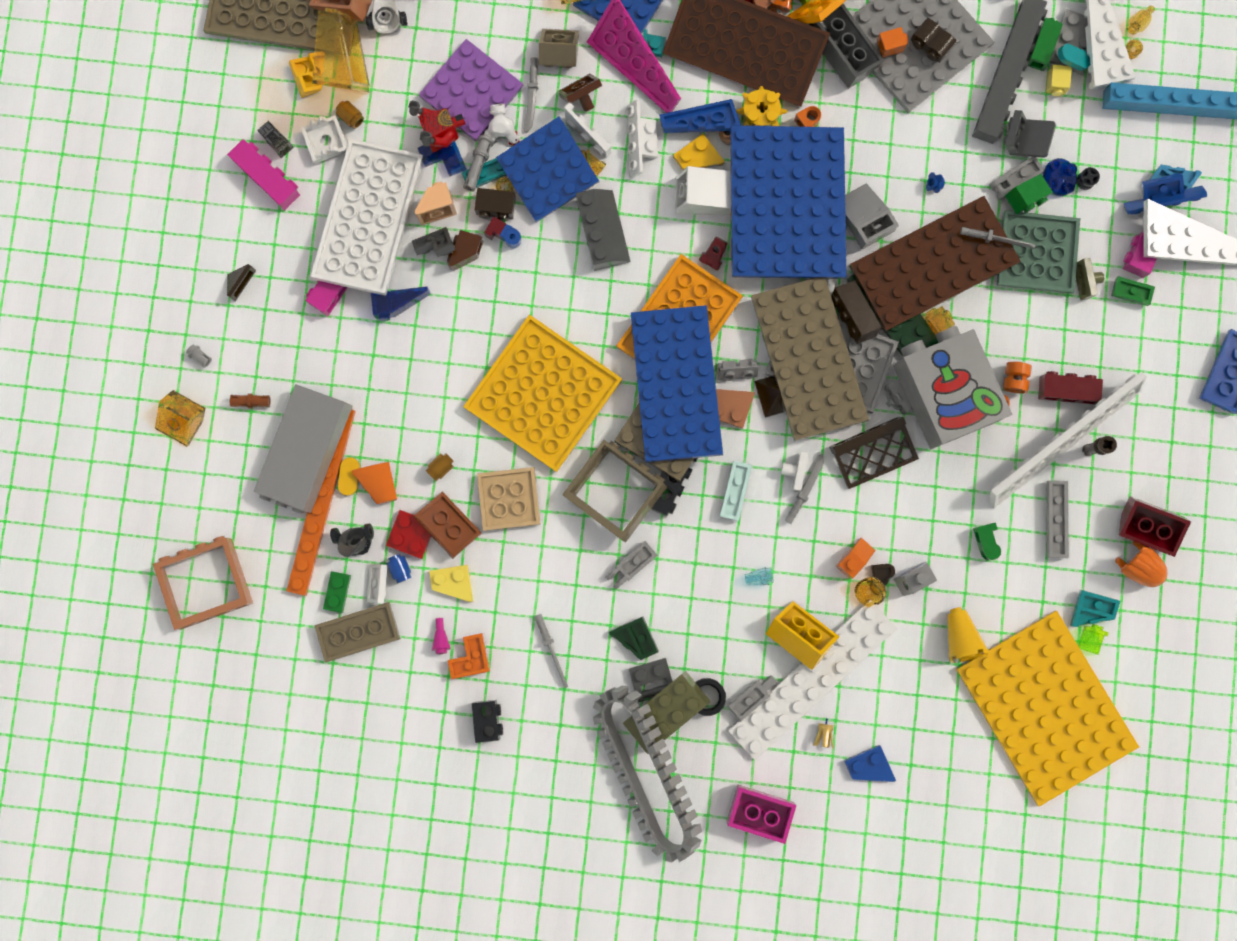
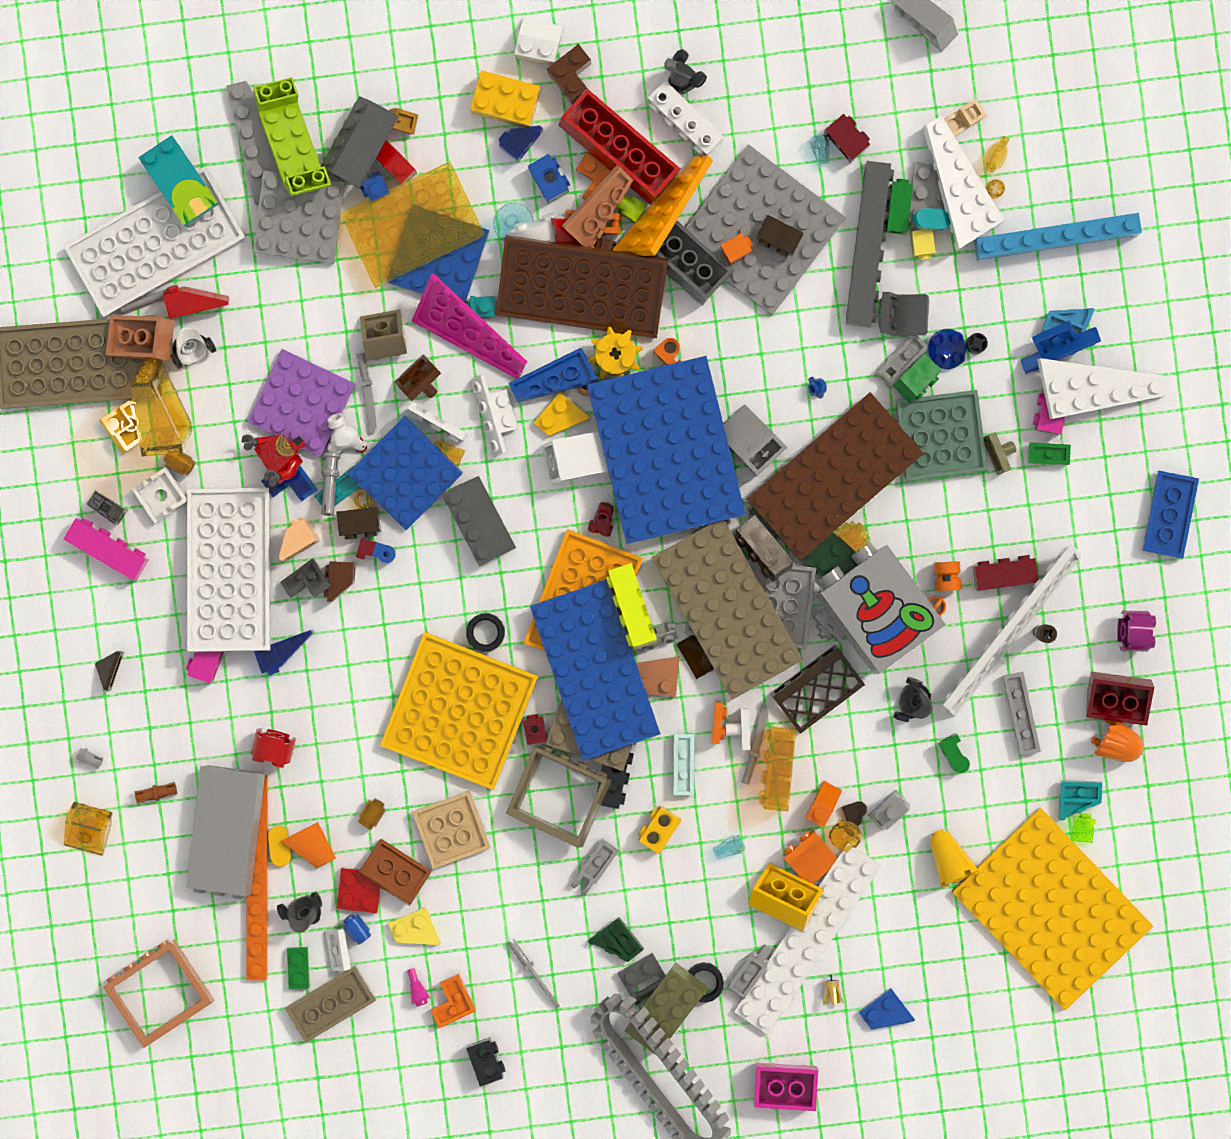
camera: 20 degrees left, 5 degrees up
light grey sword [960,227,1035,249] -> none
none -> red brick [250,728,296,768]
none -> black tyre [466,613,505,652]
none -> dark red brick [523,714,548,745]
none -> neon yellow wedge [606,563,658,650]
none -> yellow brick [638,806,682,854]
none -> orange plate [712,702,727,744]
none -> clear yellow brick [759,725,796,812]
none -> orange bracket [782,830,838,884]
none -> dark grey cap [893,677,933,722]
none -> magenta brick [1117,610,1156,652]

